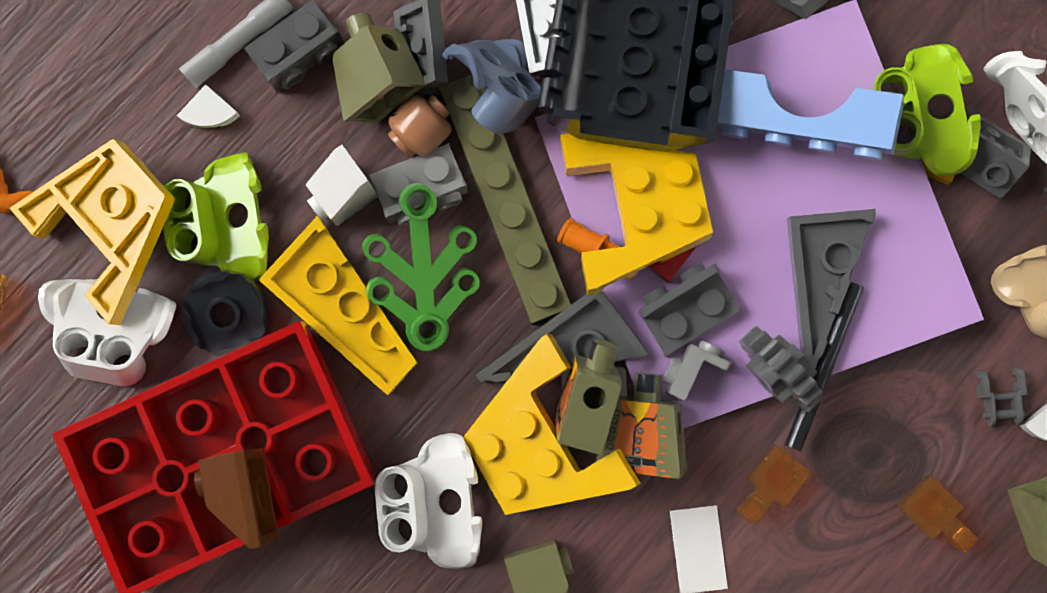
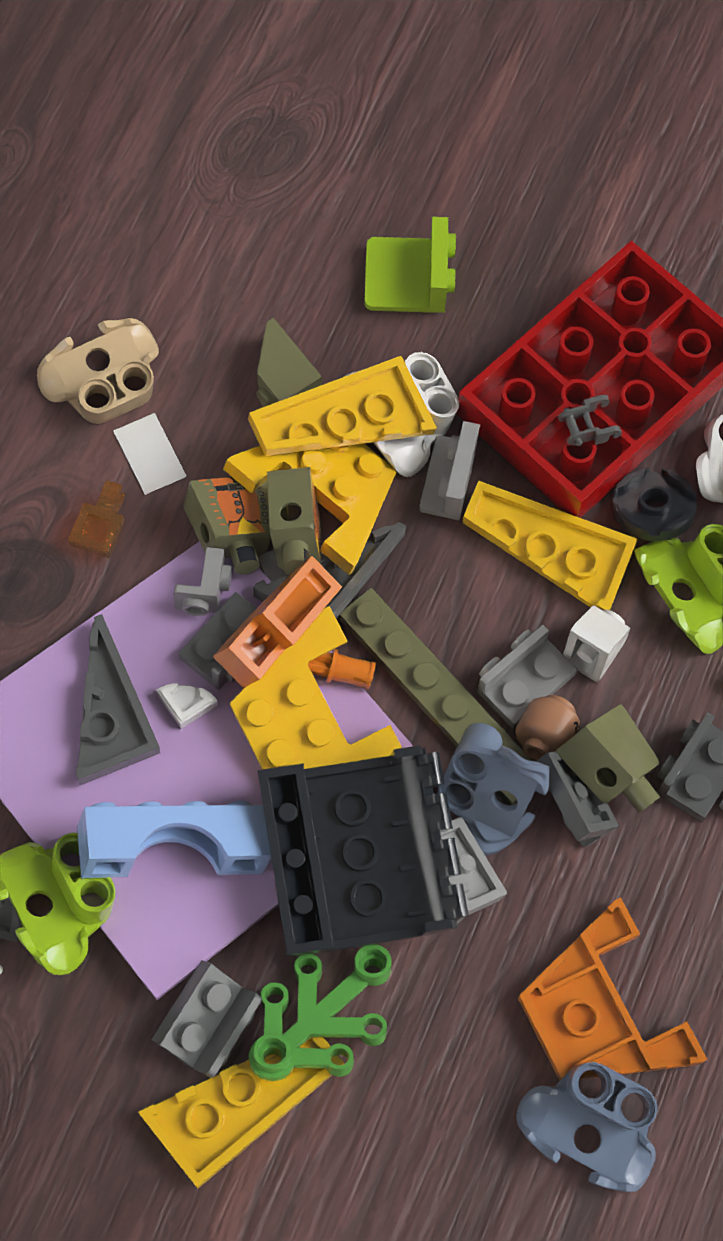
camera: 160 degrees right, 15 degrees down
reddish brown slope [195,448,279,549] -> none
bright green plant [362,183,480,351] -> none
dark grey gear [739,326,824,412] -> none
black bar [784,282,865,452] -> none
none -> white tile [156,683,218,729]
none -> orange slope [212,556,342,688]
none -> yellow wing [248,356,437,456]
none -> light grey bracket [420,421,480,520]
none -> dark grey piece [558,395,622,446]

